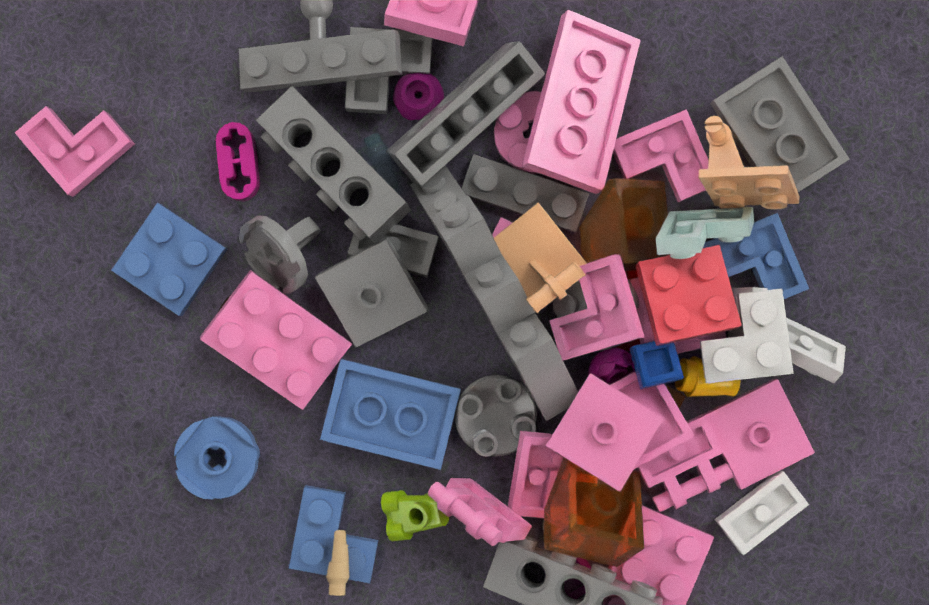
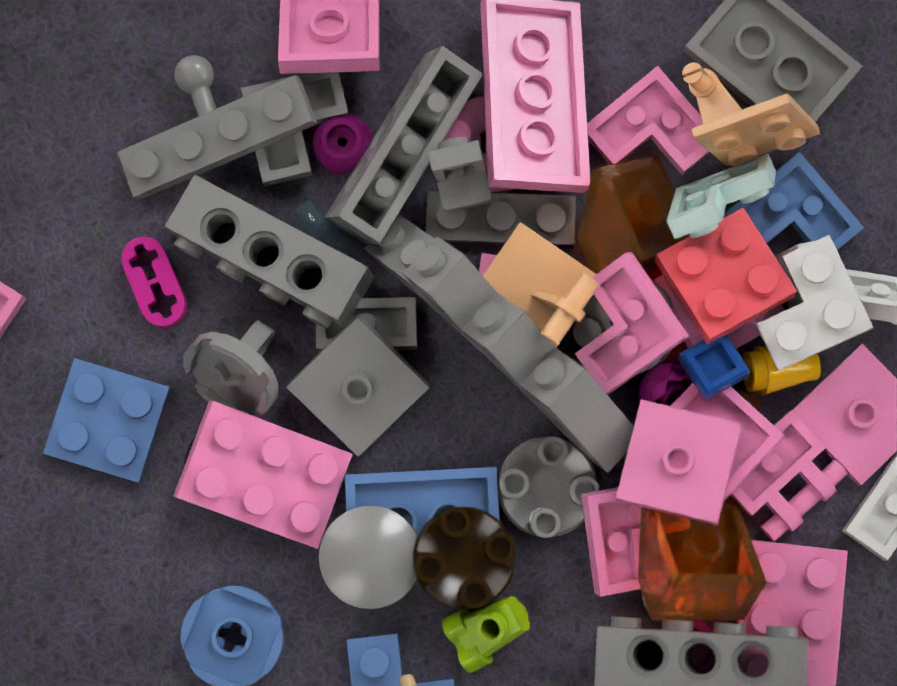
camera: 15 degrees left, 5 degrees down
bright pink plate [428,478,532,546] -> none
none -> light grey dish [319,506,417,609]
none -> dark brown dish [413,507,516,610]
none -> light grey bracket [428,137,492,212]

